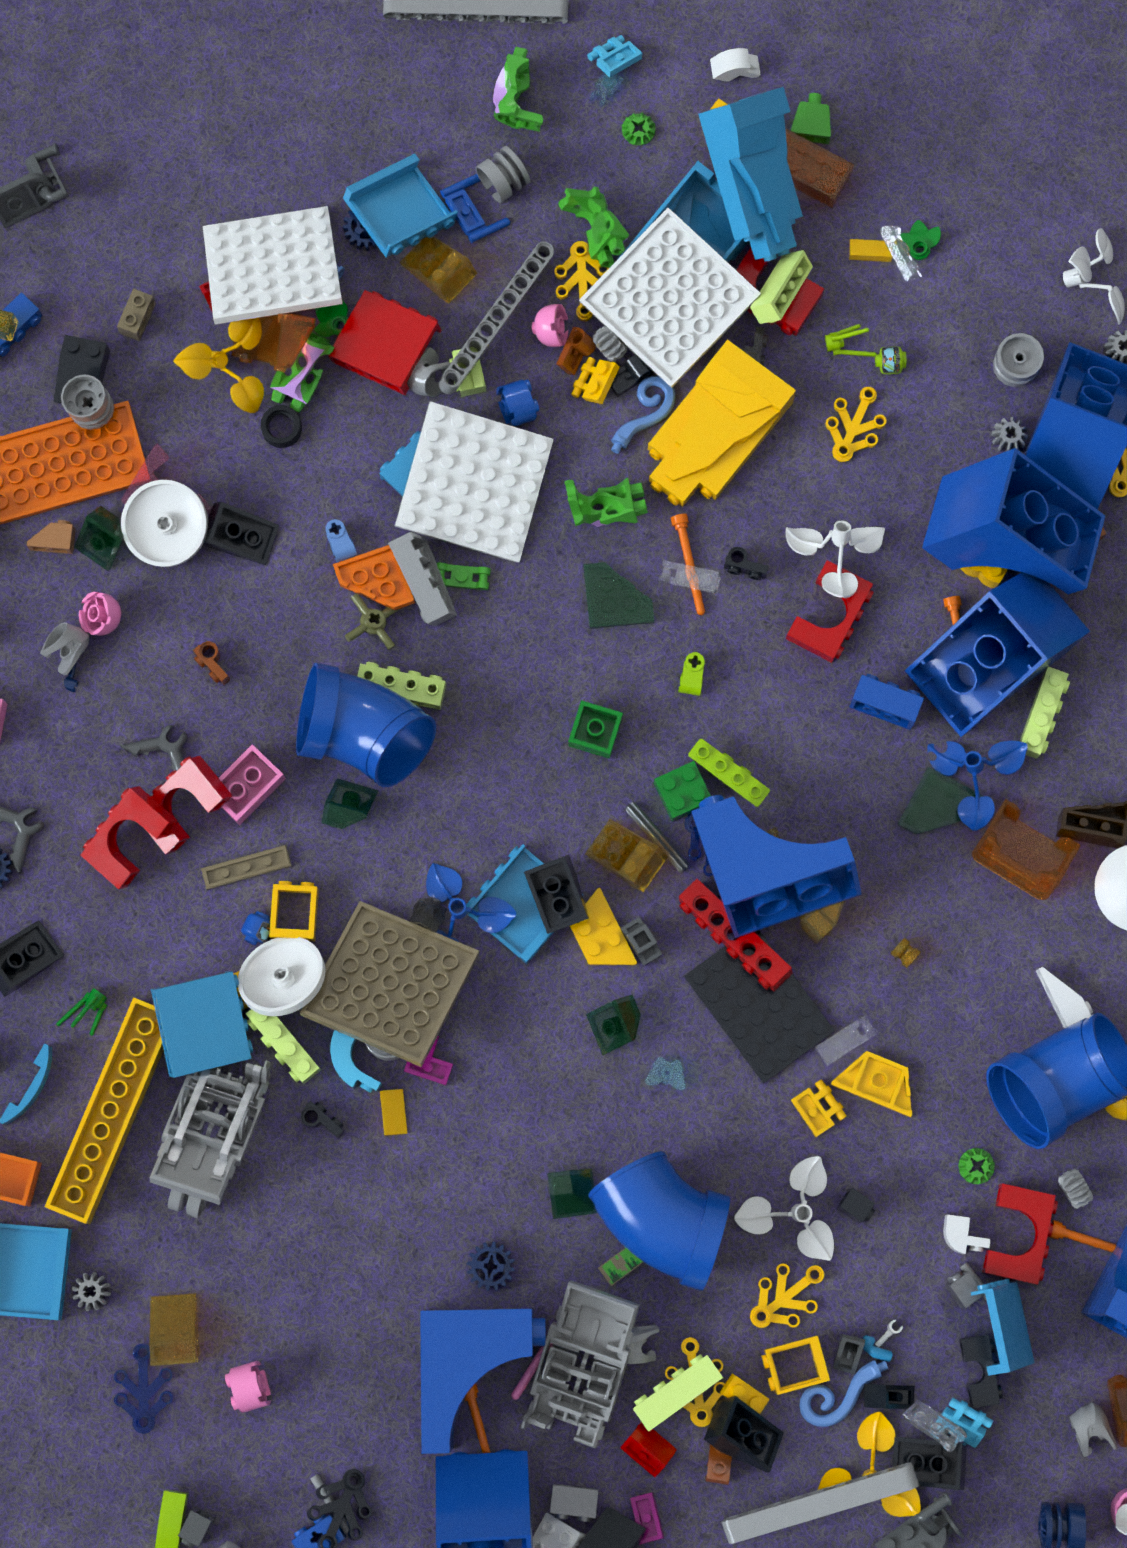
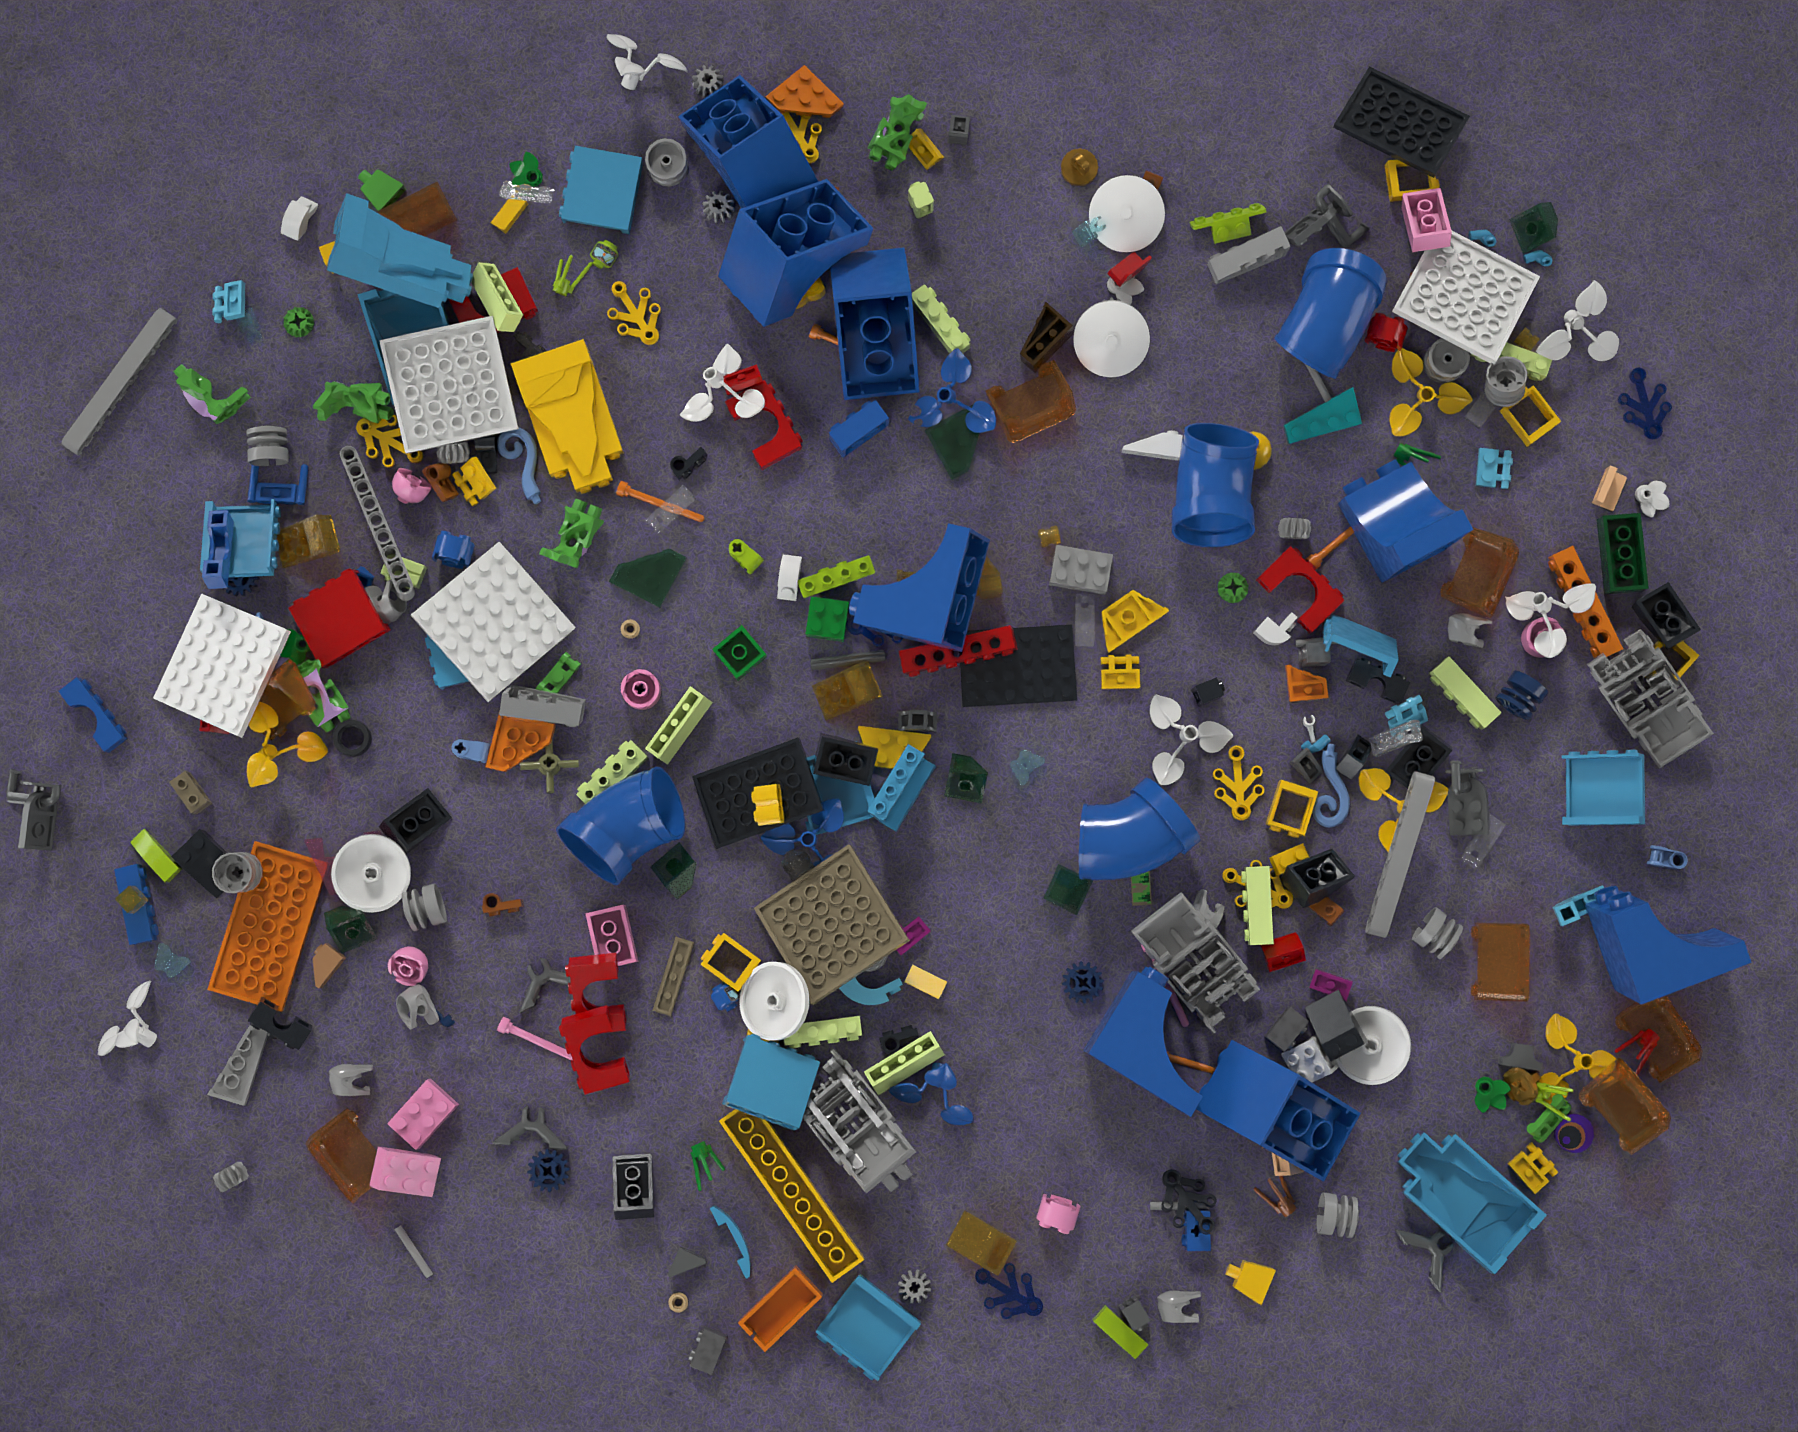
camera: 60 degrees left, 5 degrees up
none -> blue arch [58,677,127,753]
none -> lime slope [130,829,183,883]
none -> blue arch [202,510,234,589]
none -> blue slope [357,566,374,589]
none -> light grey wheel [402,883,447,931]
none -> bright pink piece [497,1017,573,1060]
none -> dark azure panel [559,146,643,235]
none -> tan plate [621,619,640,639]
none -> bright pink brick [621,669,661,710]
none -> yellowish green brick [645,686,713,765]
none -> black plate [692,737,825,849]
none -> red panel [723,364,763,395]
none -> yellow brick [751,784,784,826]
none -> white brick [777,554,802,601]
none -> yellowish green brick [864,1031,945,1095]
none -> dark azure panel [868,744,936,832]
none -> blue plant [888,1063,974,1125]
none -> light grey brick [1049,545,1113,595]
none -> orange wing [1285,665,1329,702]
none -> yellowish green brick [1429,656,1501,730]

